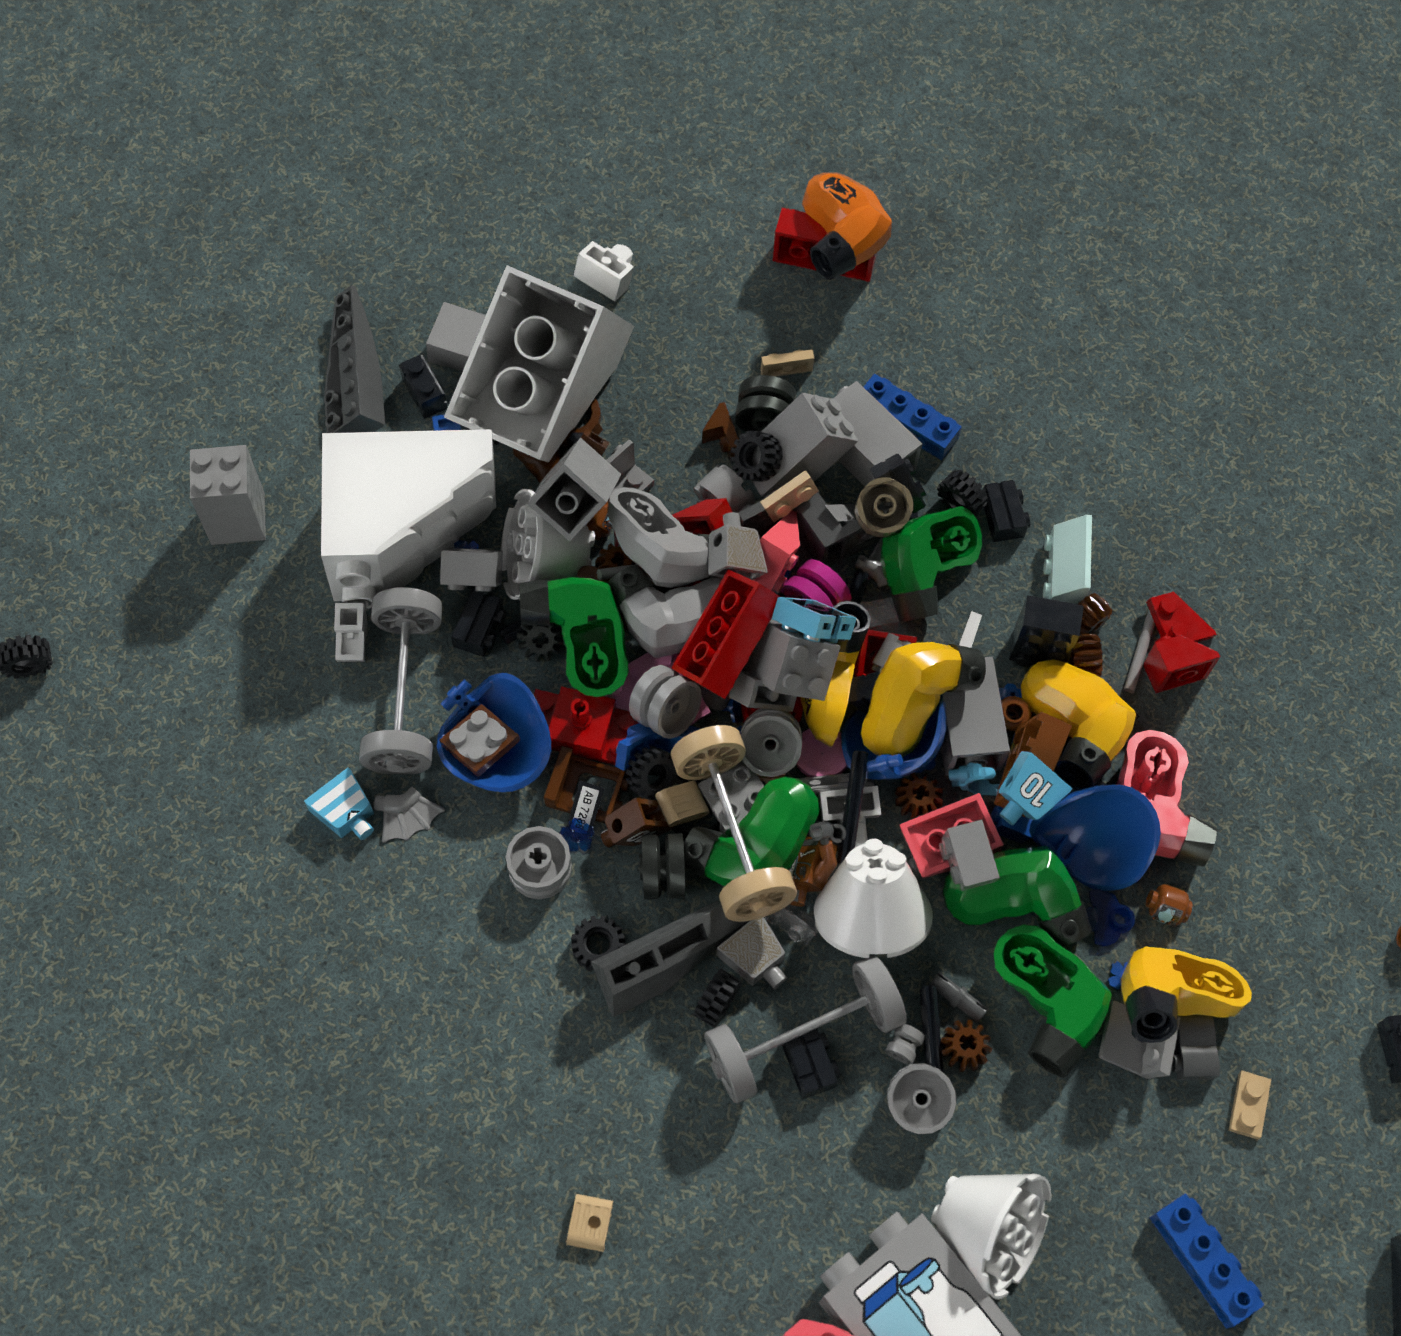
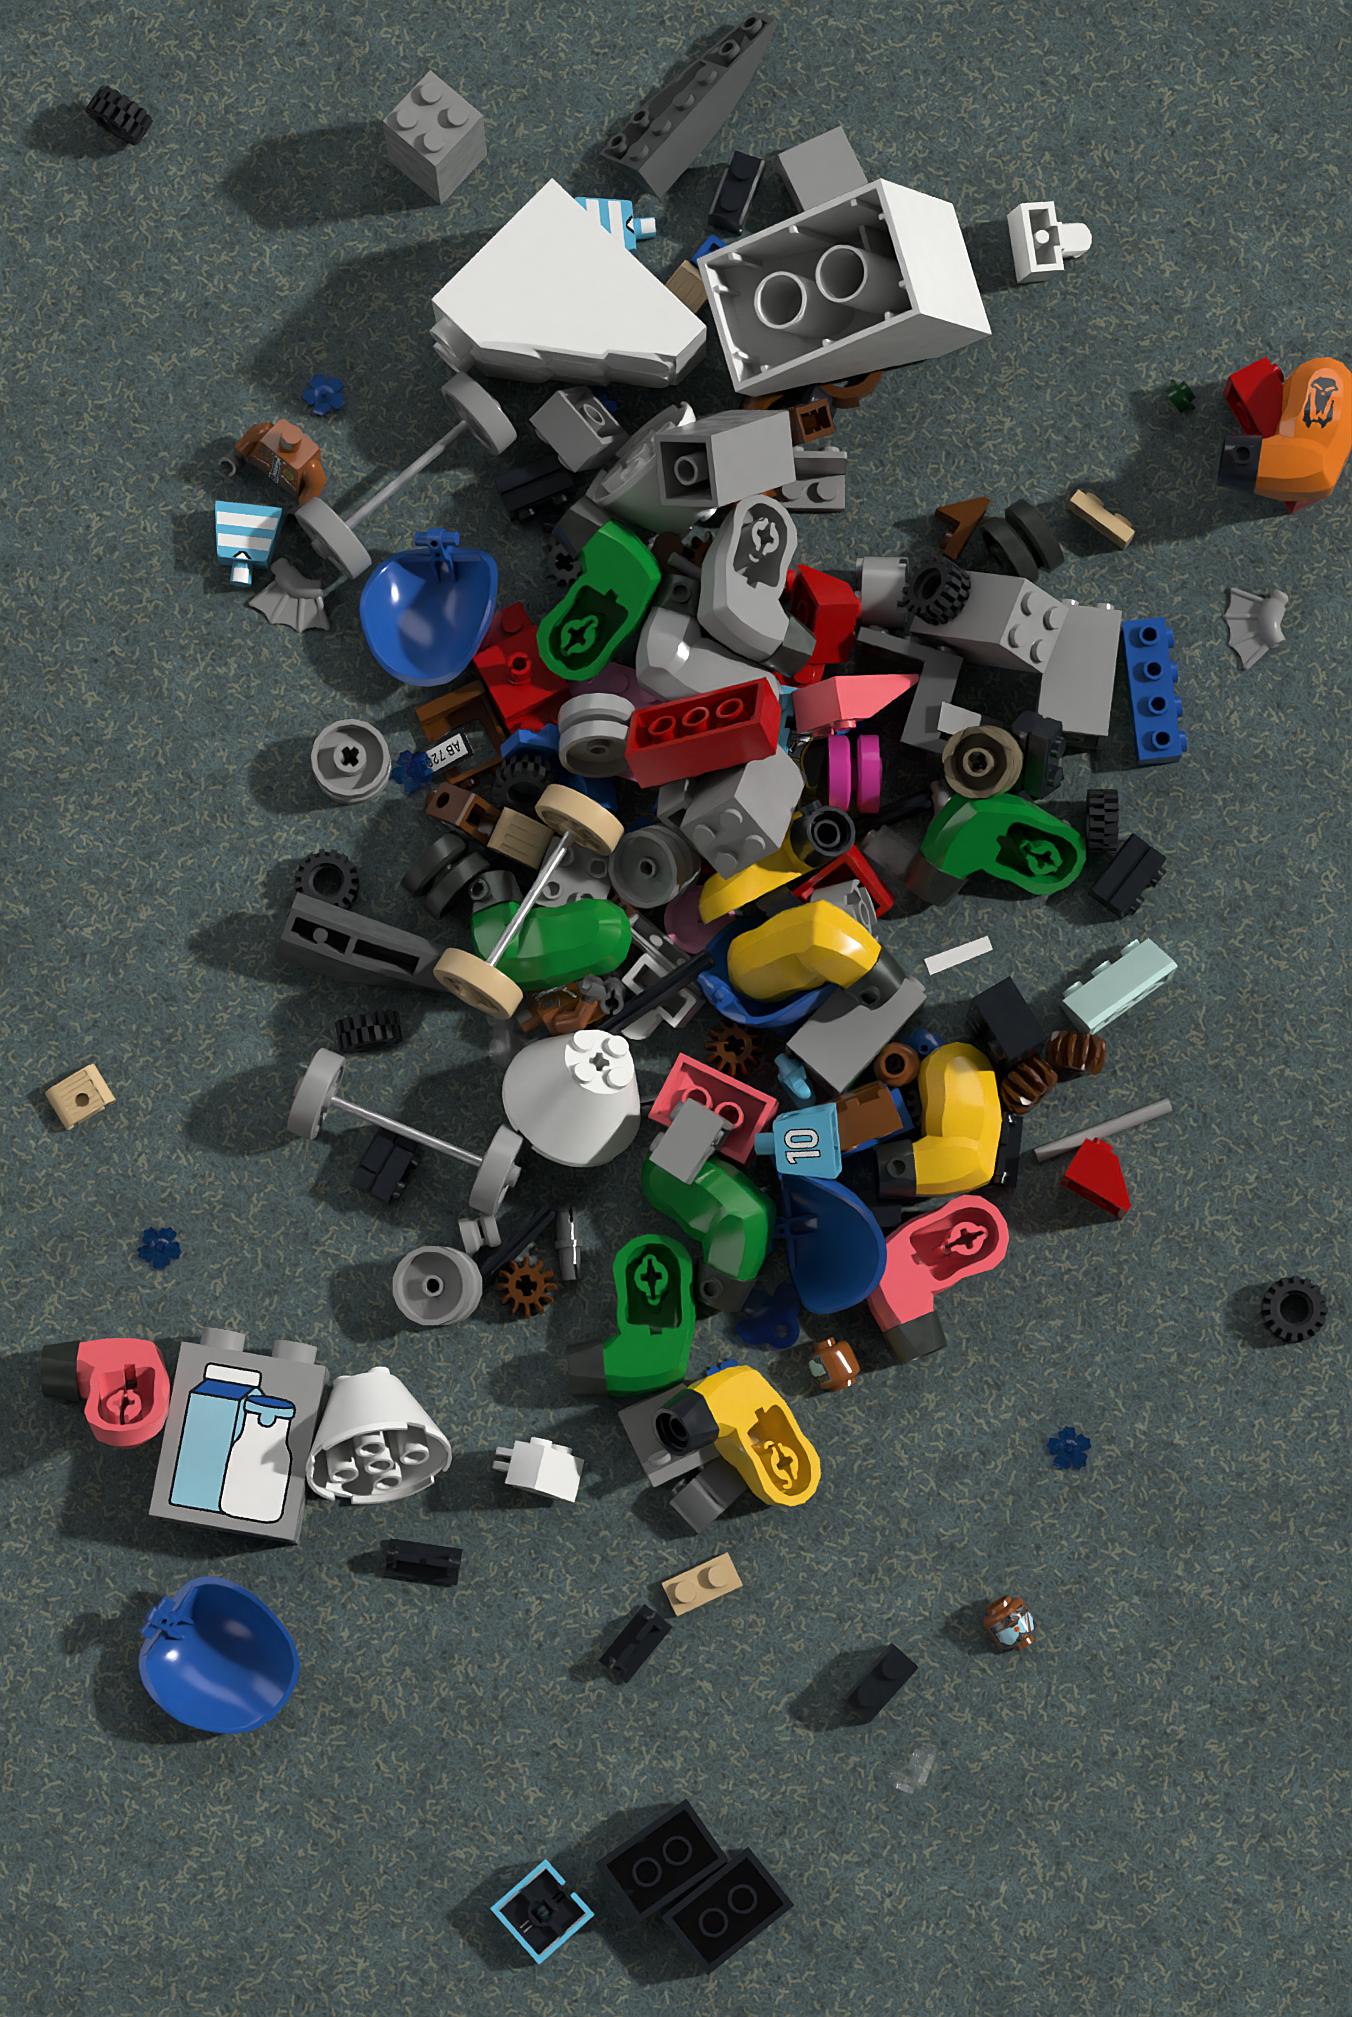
camera: 50 degrees right, 15 degrees up
white brick [334,603,367,662] -> none
piece [439,704,521,777] -> none
light grey torso [708,512,768,580] -> none
light grey torso [716,917,787,989] -> none
tan plate [760,470,819,522] -> none
medium azure piece [772,597,857,643] -> none
red wing [1146,592,1217,643] -> none
blue brick [1149,1193,1264,1329] -> none
none -> clear blue plant [137,1227,182,1270]
none -> dark orange torso [217,418,327,530]
none -> blue plant [302,373,344,417]
none -> black hinge [385,1538,463,1585]
none -> white brick [492,1437,584,1502]
none -> black hinge [598,1604,673,1684]
none -> clear blue plant [1046,1426,1092,1470]
none -> dark green plate [1165,379,1196,413]
none -> light grey arm [1223,588,1289,670]
none -> black tyre [1260,1276,1328,1343]

